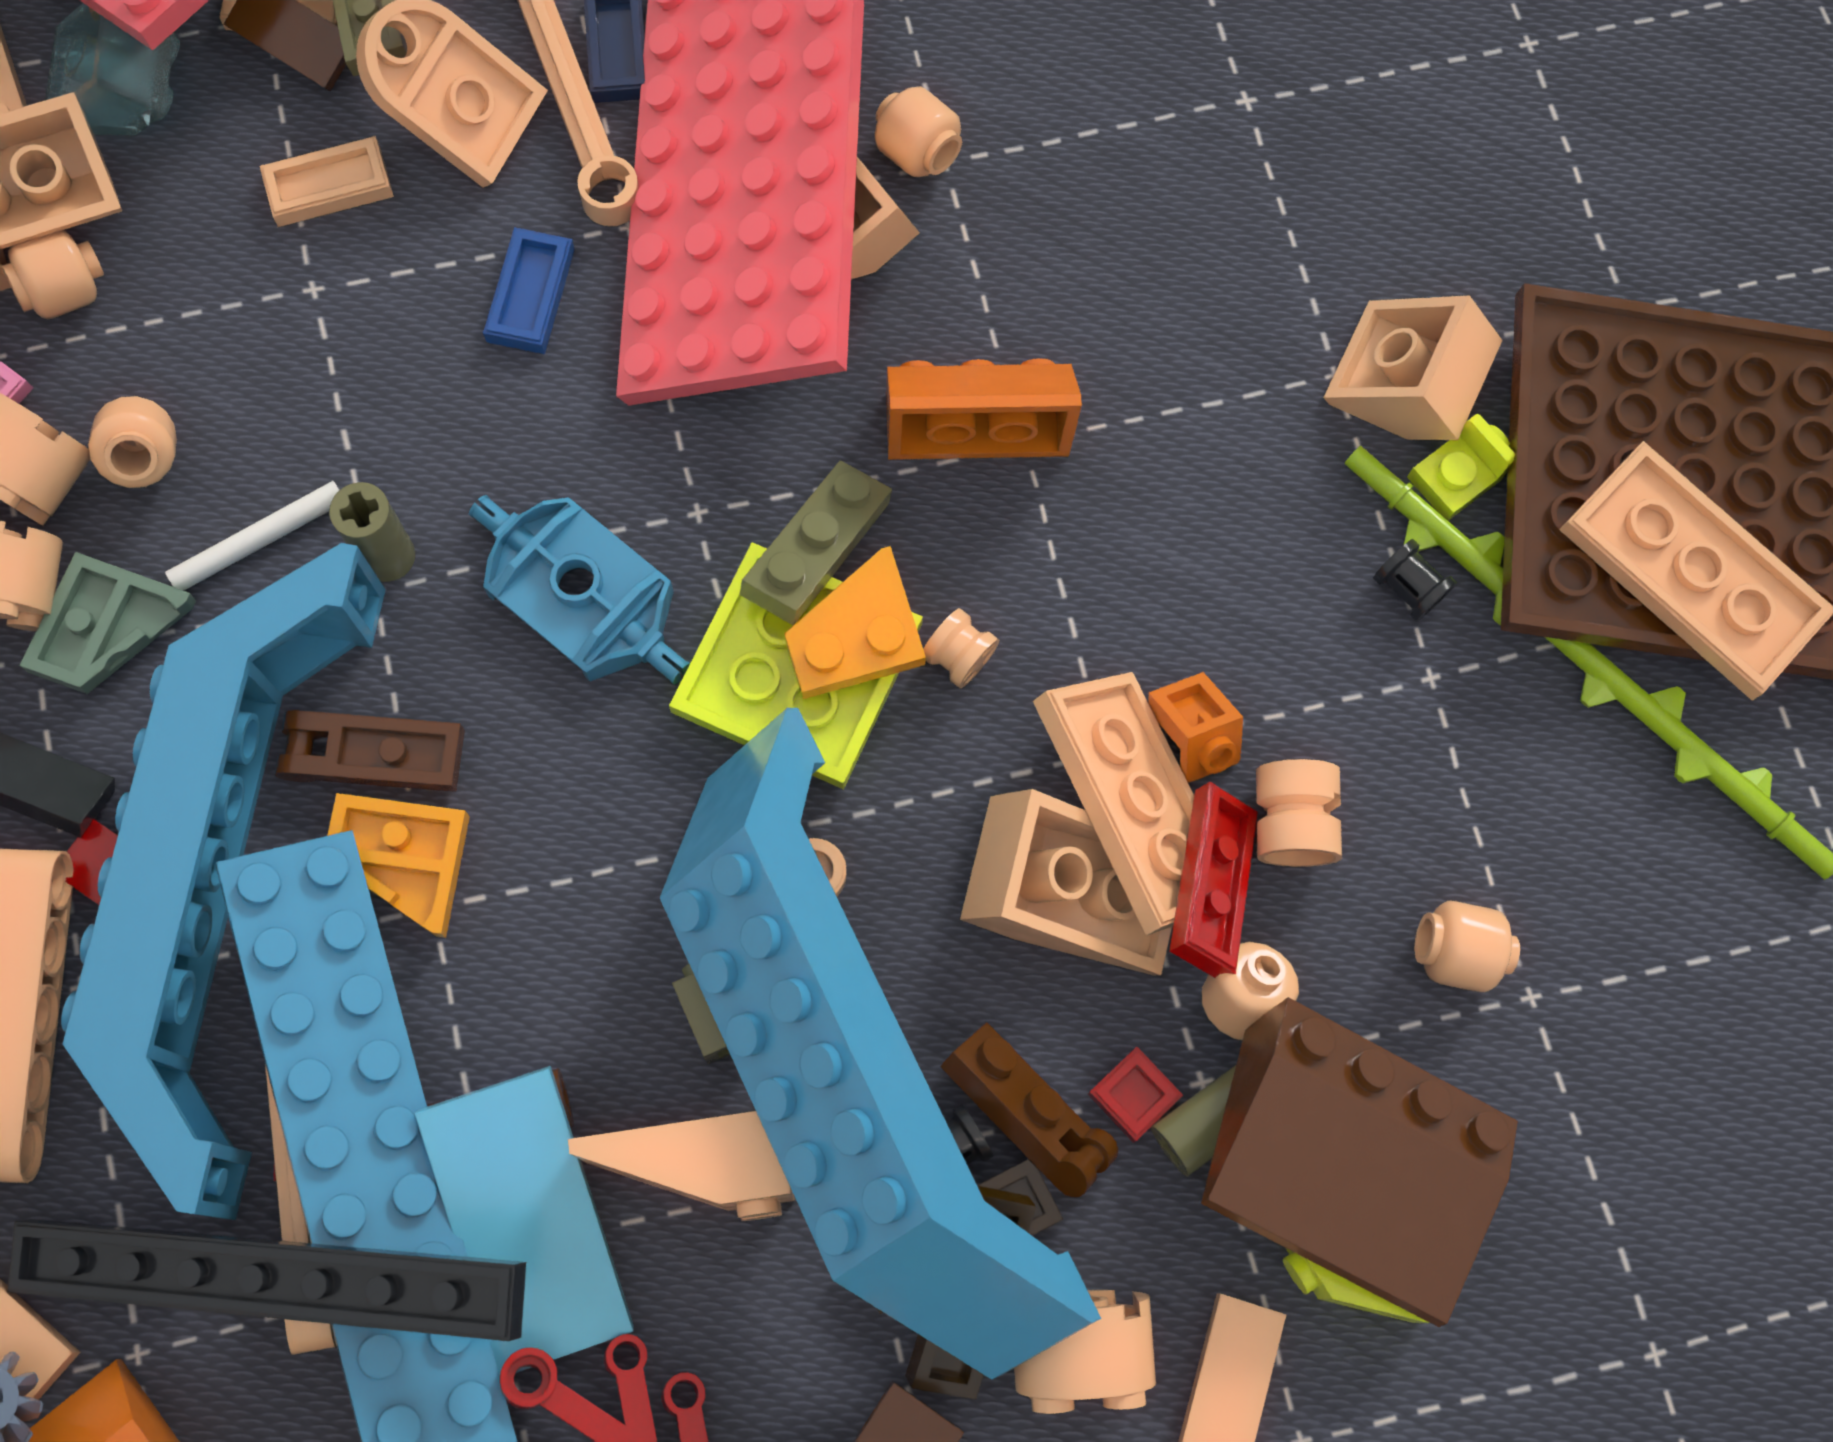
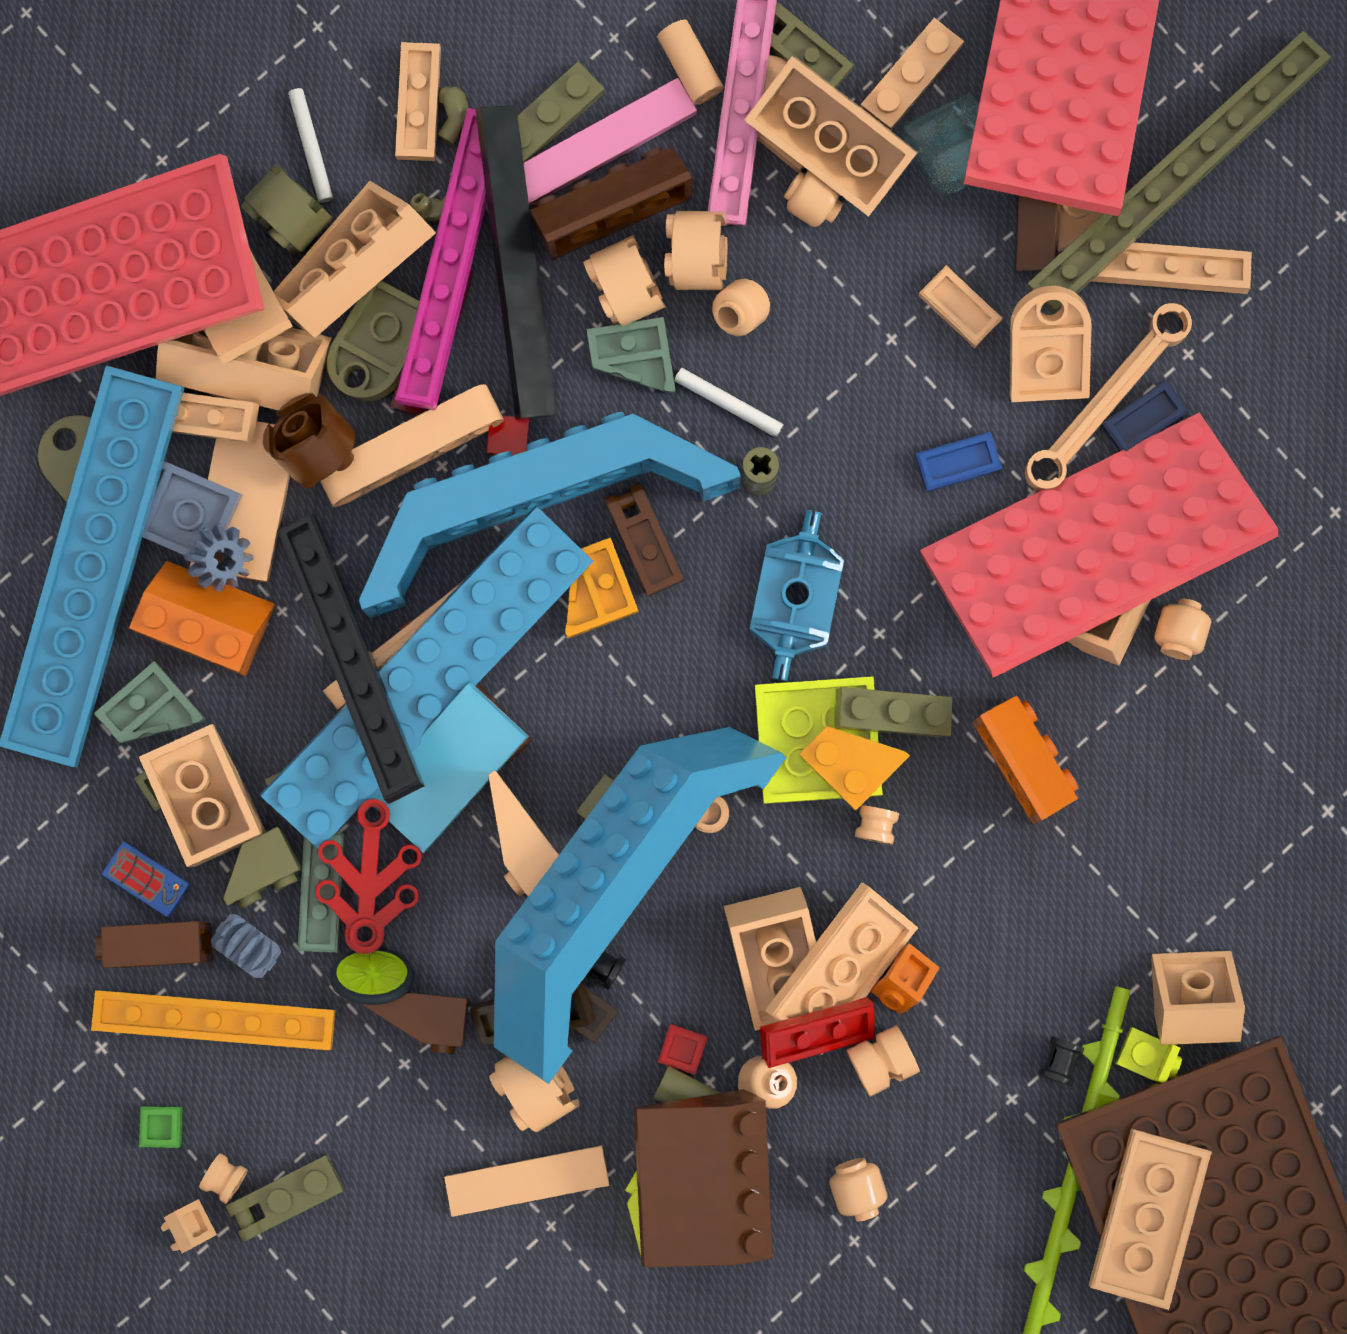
camera: 70 degrees right, 10 degrees up
reddish brown plate [940,1022,1118,1197] -> none

